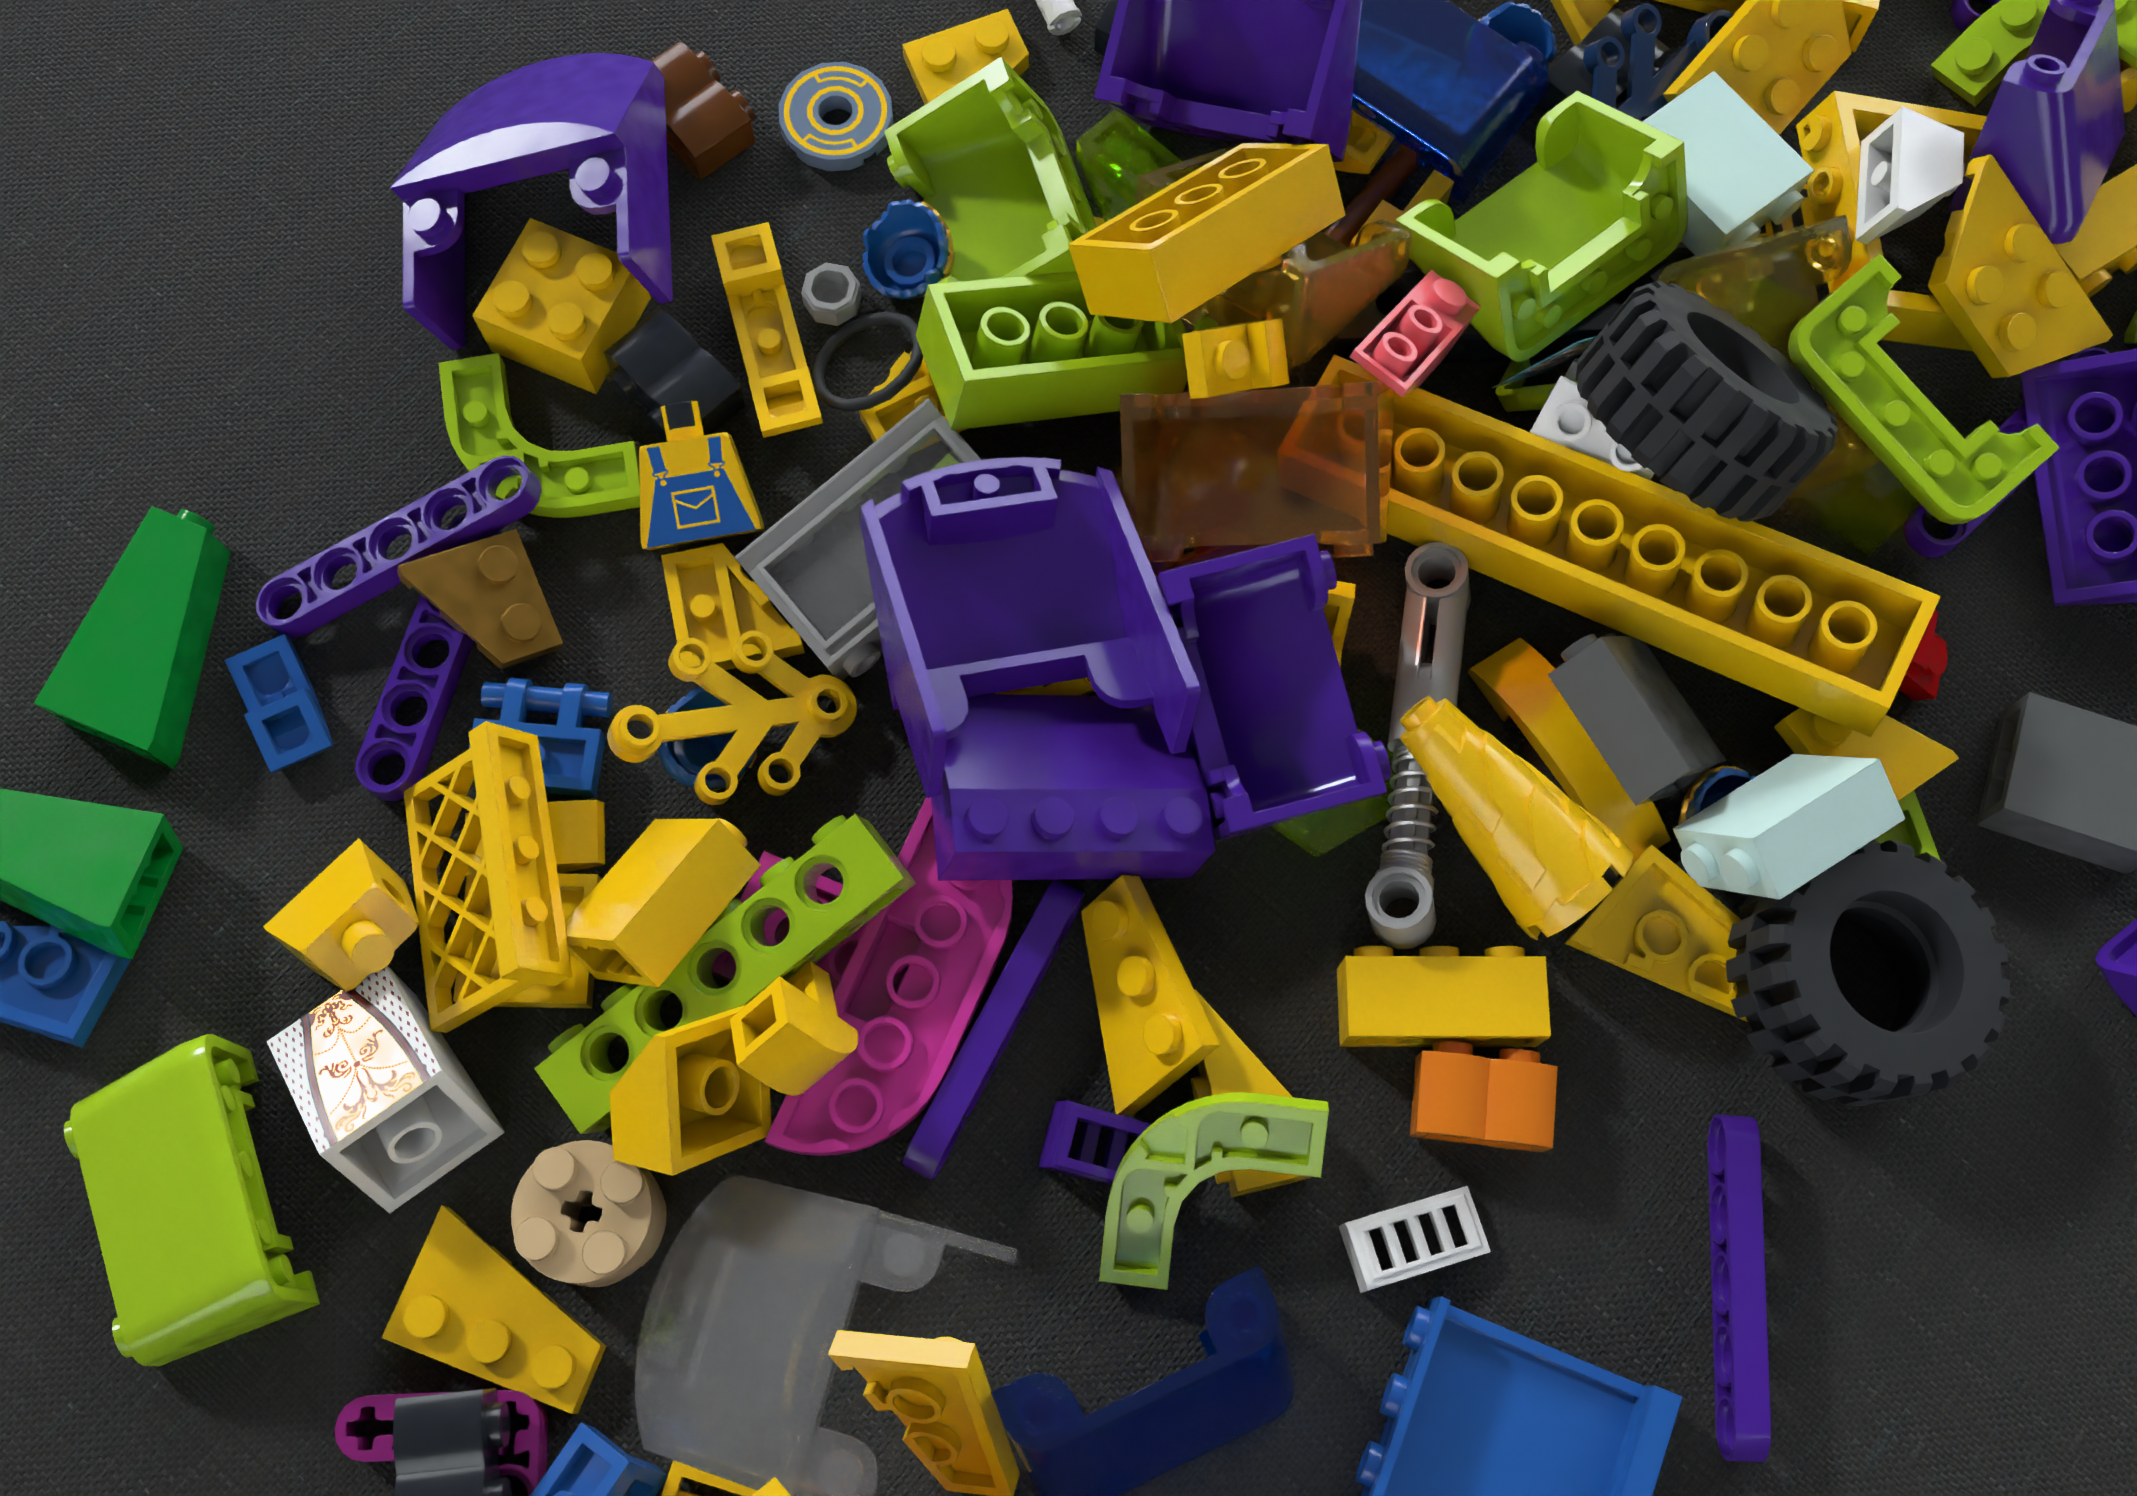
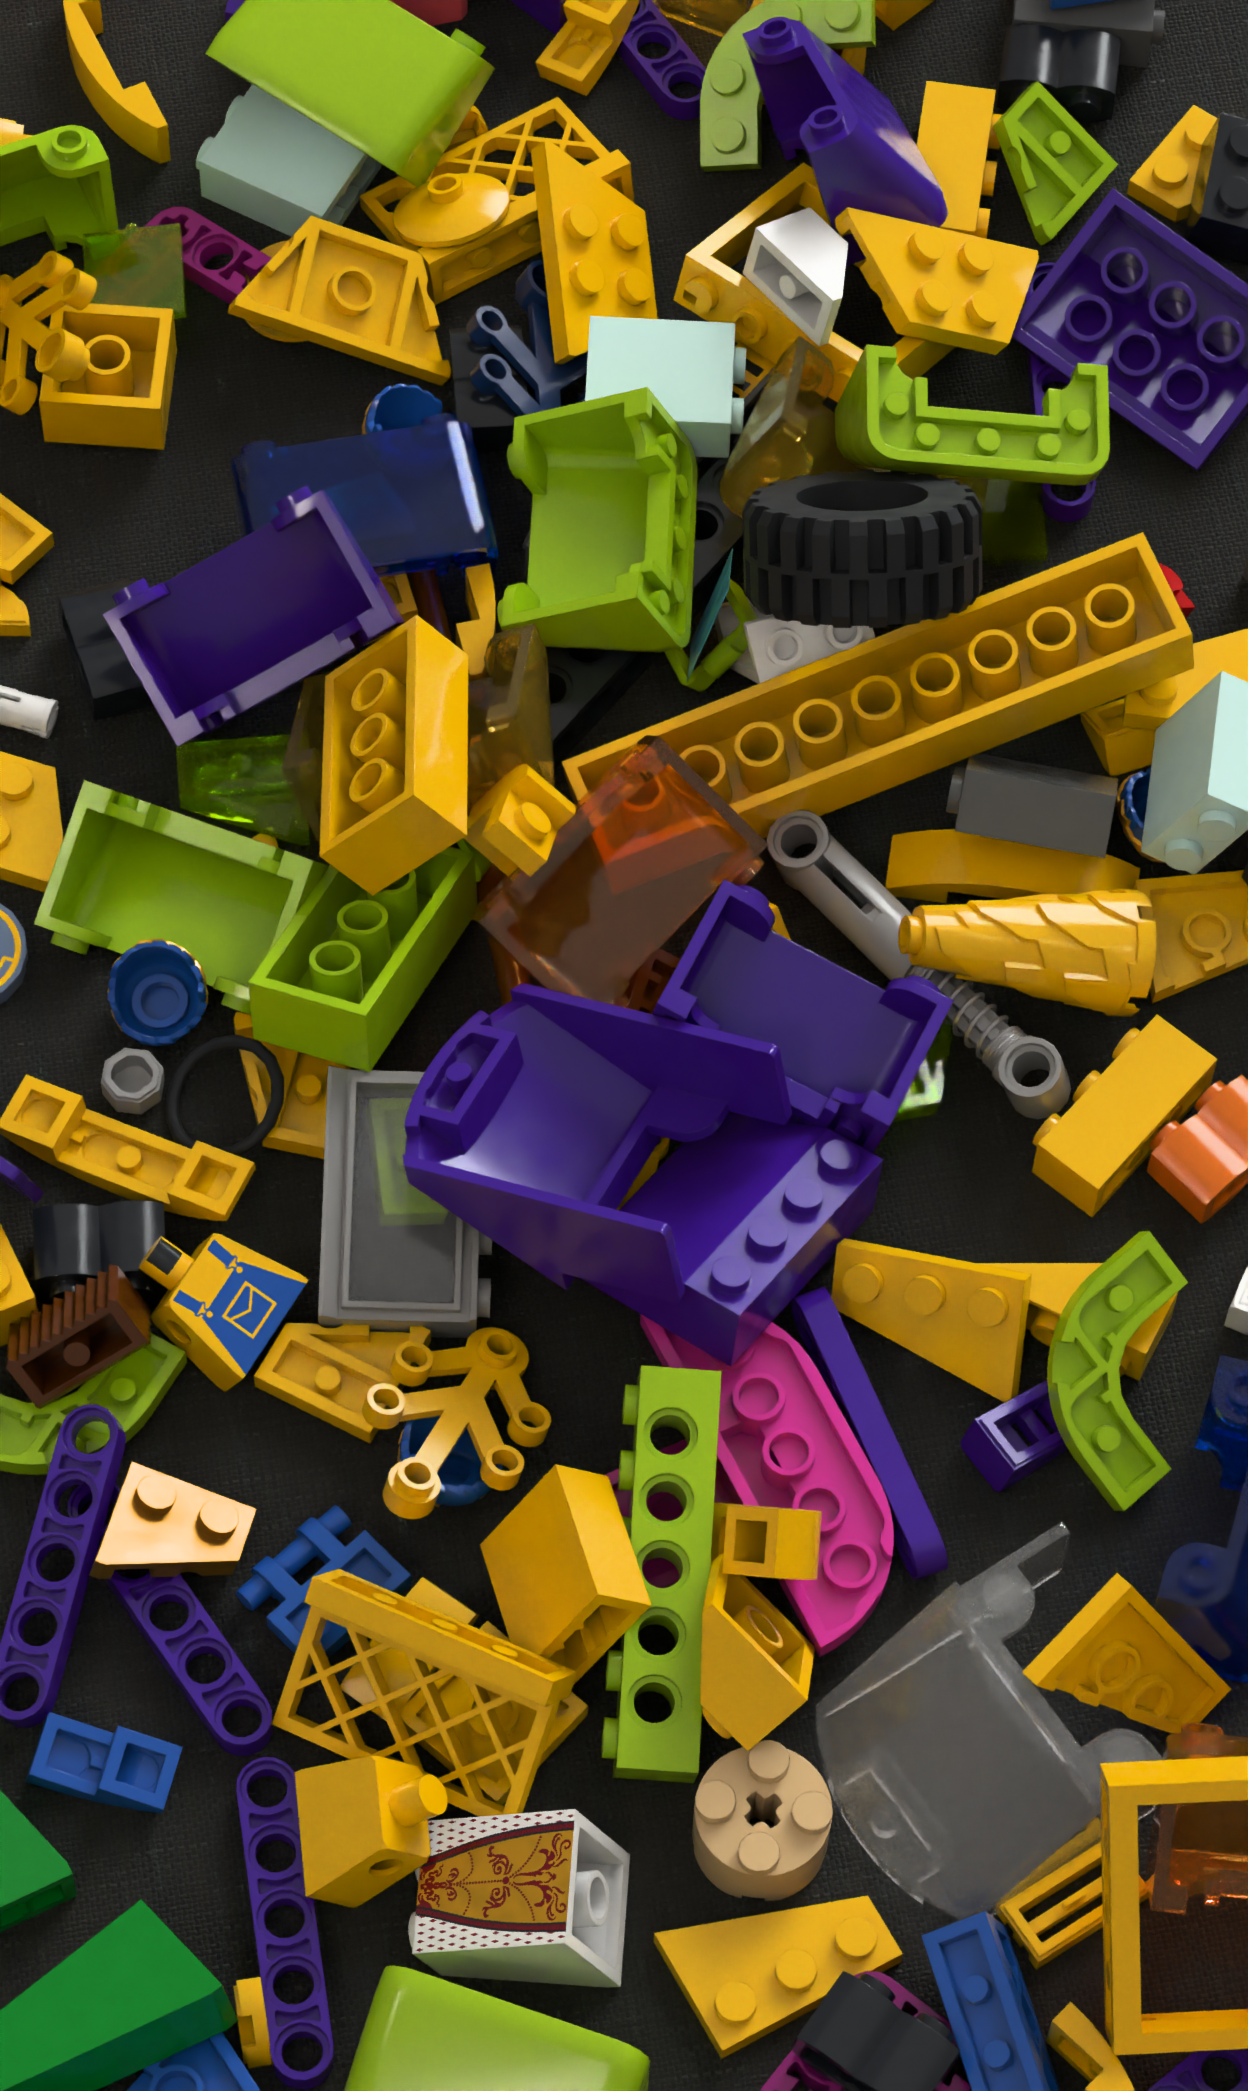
camera: 50 degrees left, 10 degrees down
coral slope [1350,270,1481,397] -> none
none -> reddish brown brick [6,1264,151,1409]
none -> yellow tile [233,1977,272,2069]
none -> dark purple beam [236,1757,334,2090]
none -> yellow slope [1080,698,1156,777]

